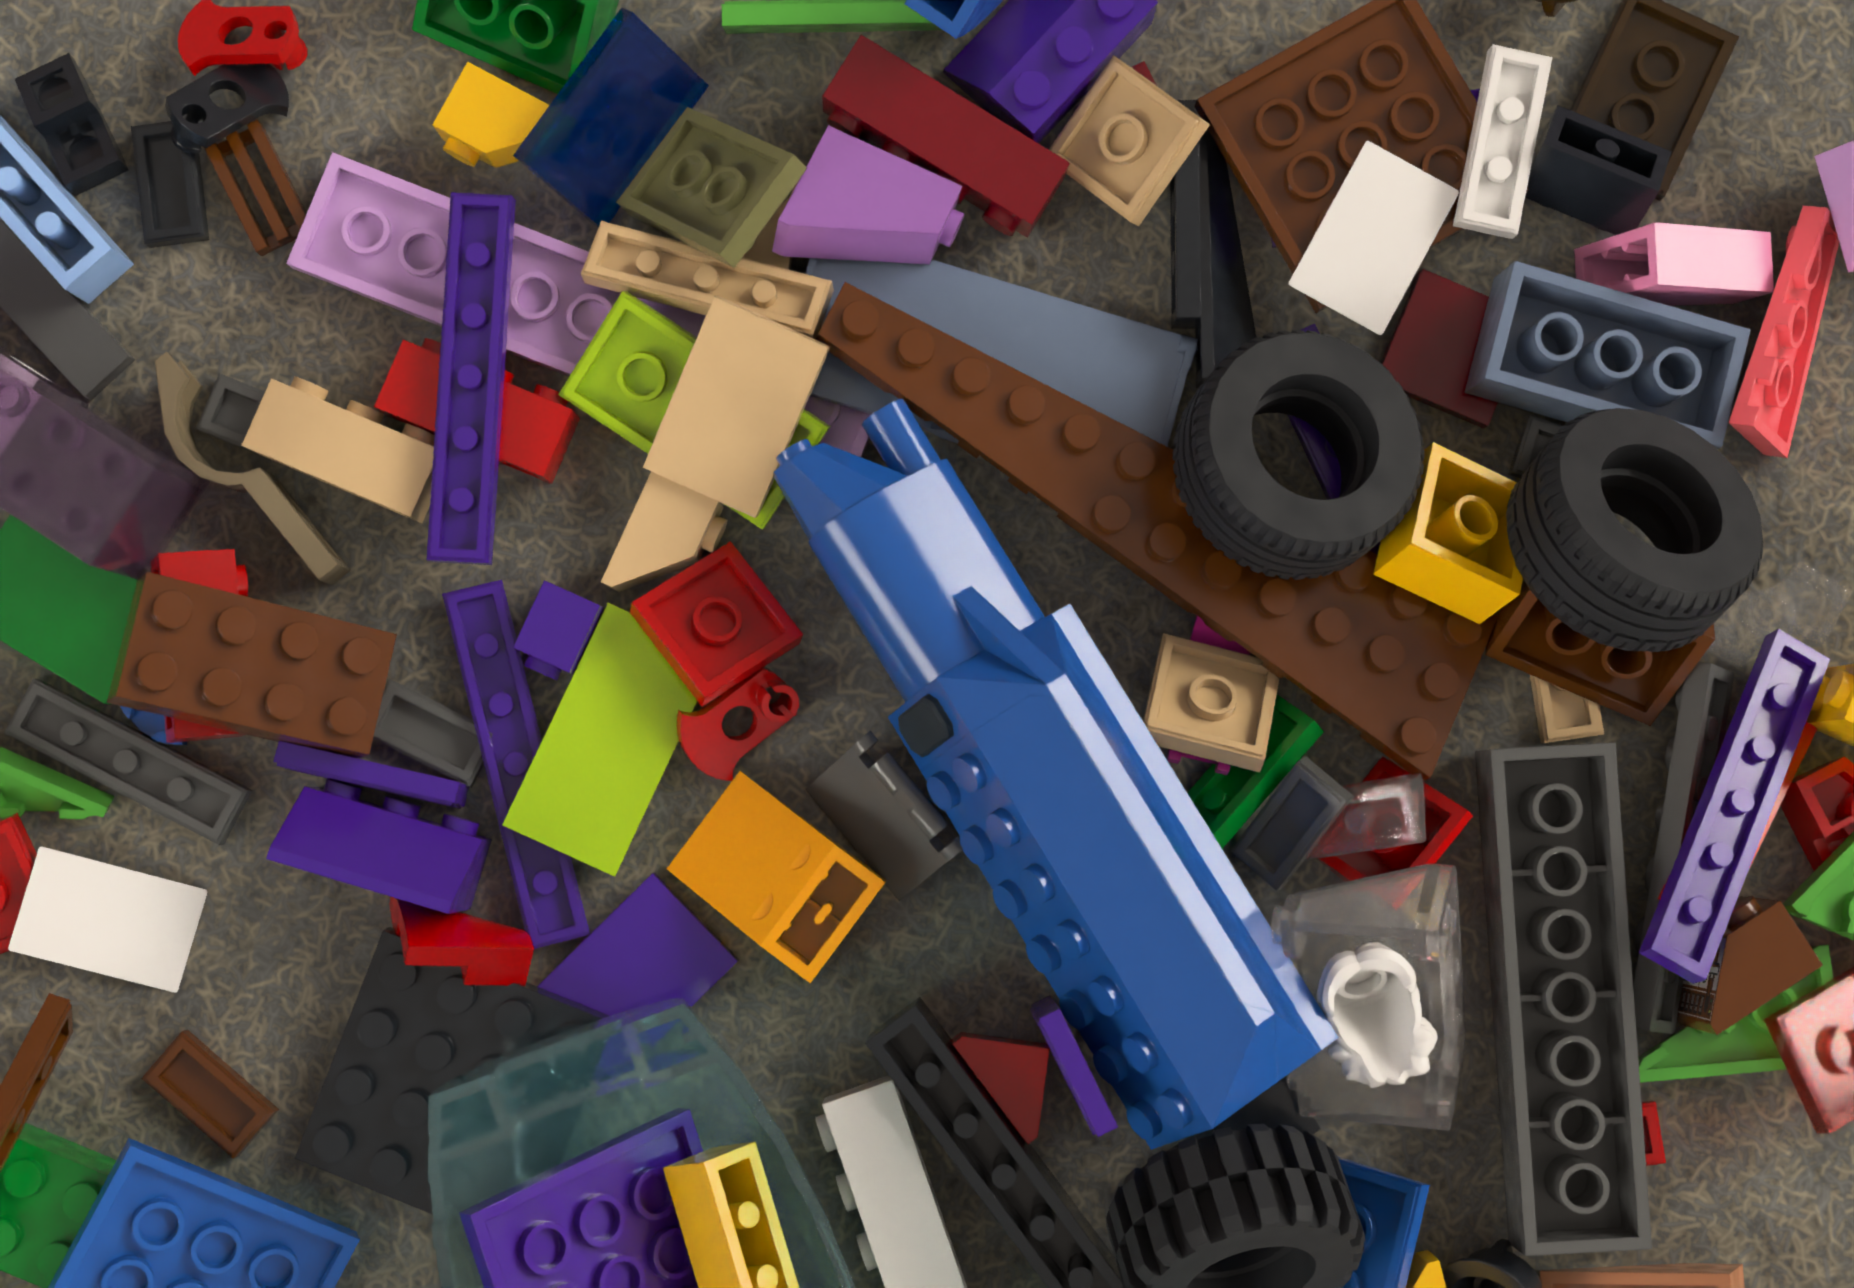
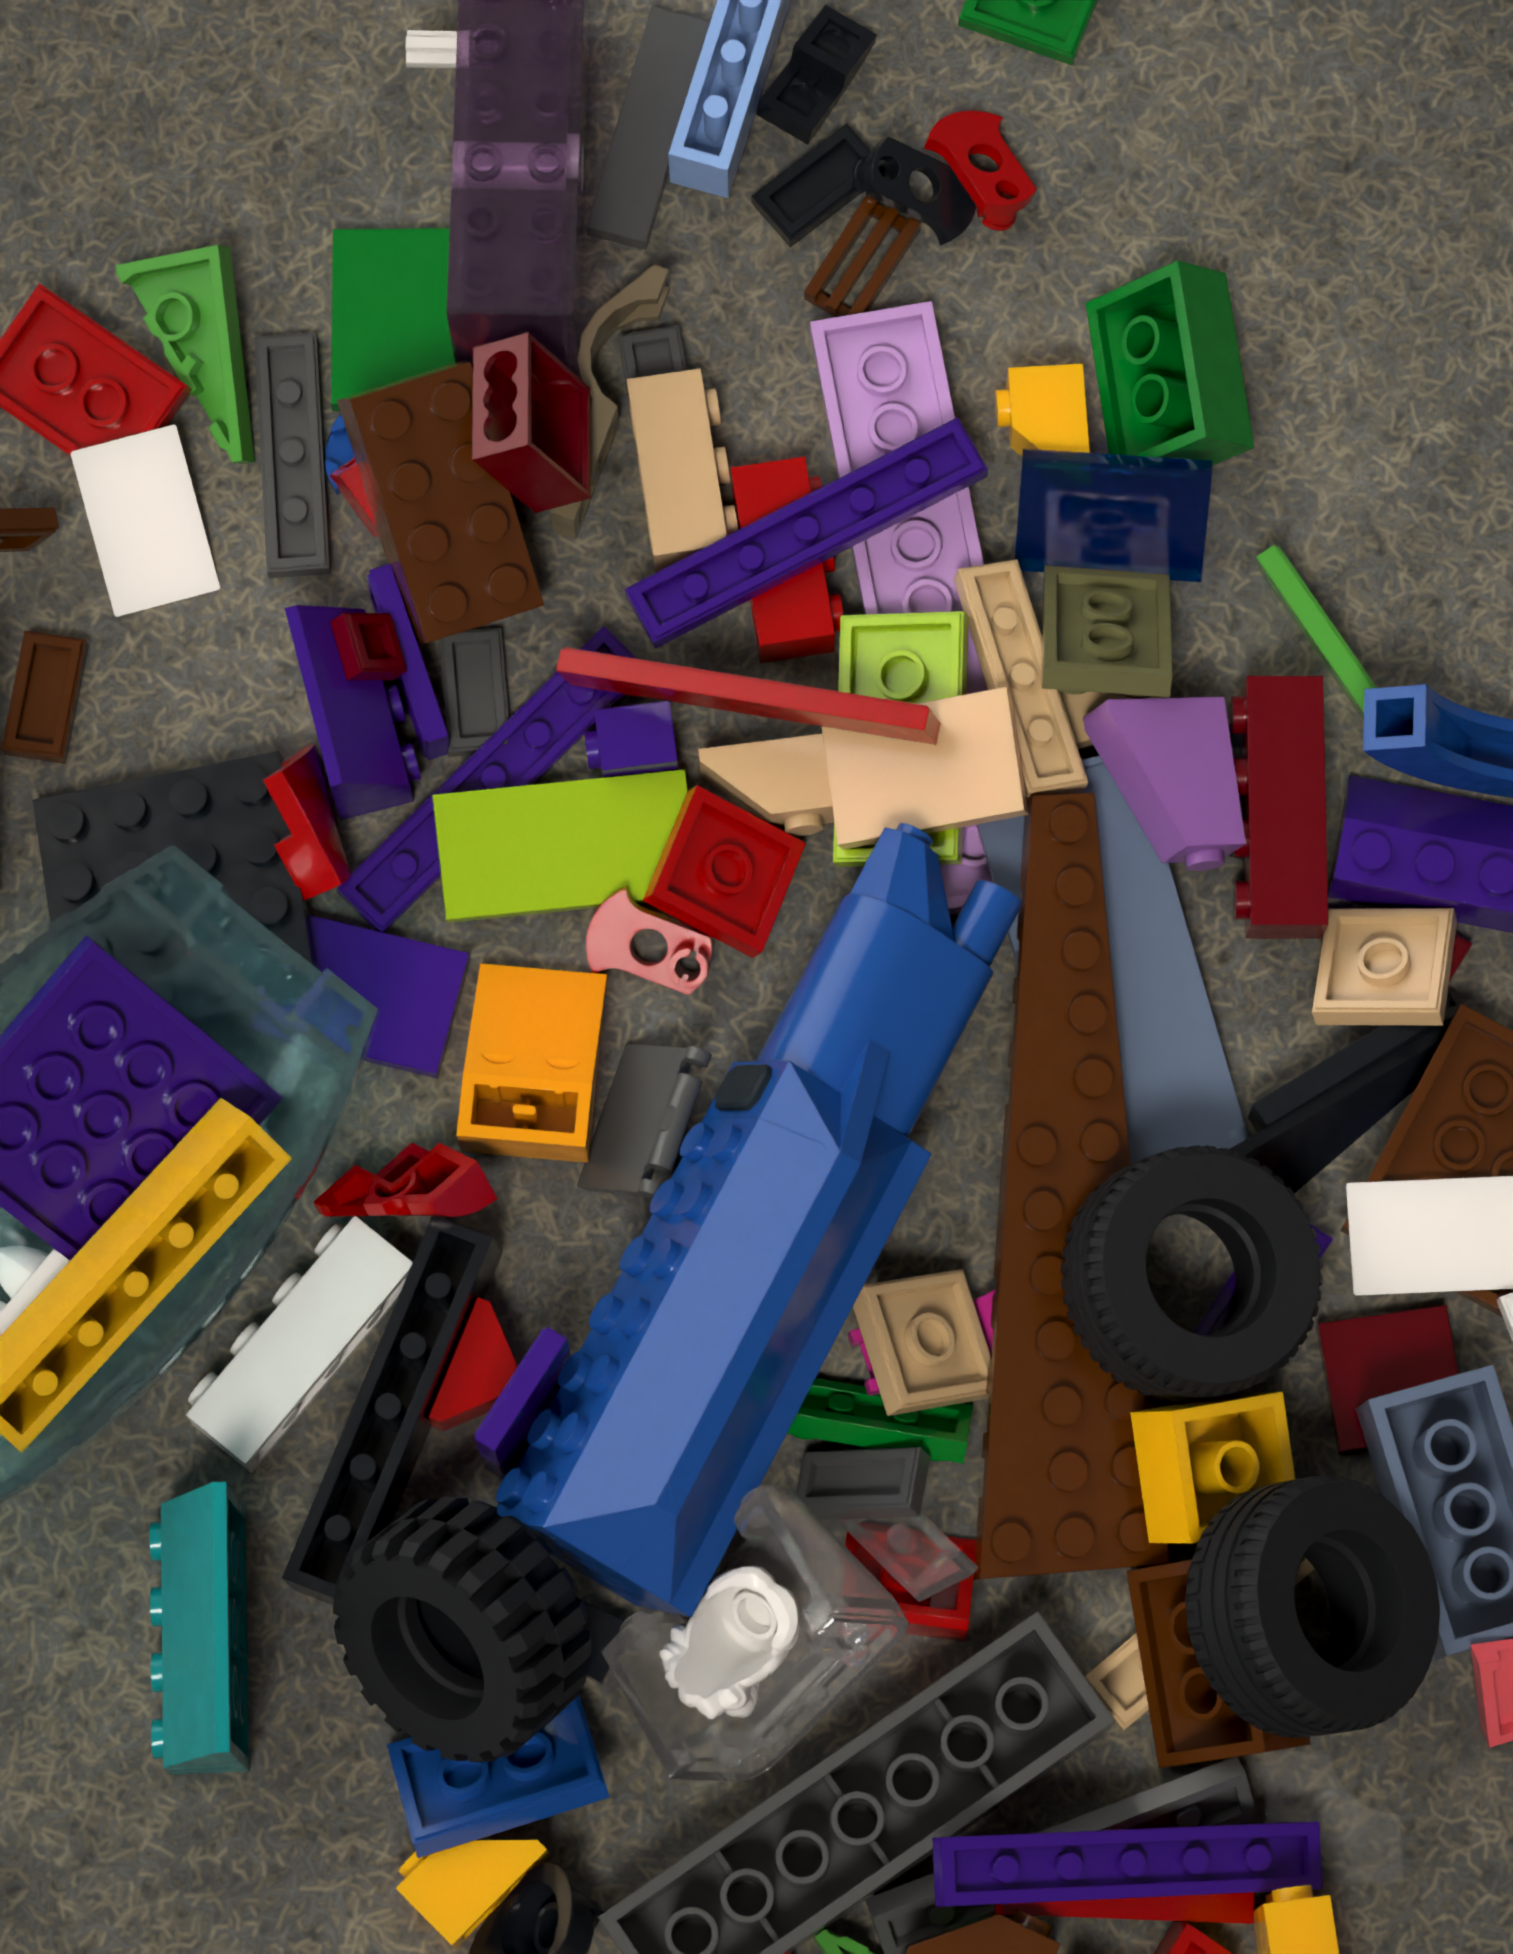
camera: 60 degrees right, 10 degrees down
none -> red slope [313,1142,498,1217]
none -> dark red tile [330,613,407,681]
none -> dark red piece [472,332,591,513]
none -> red tile [556,647,941,745]

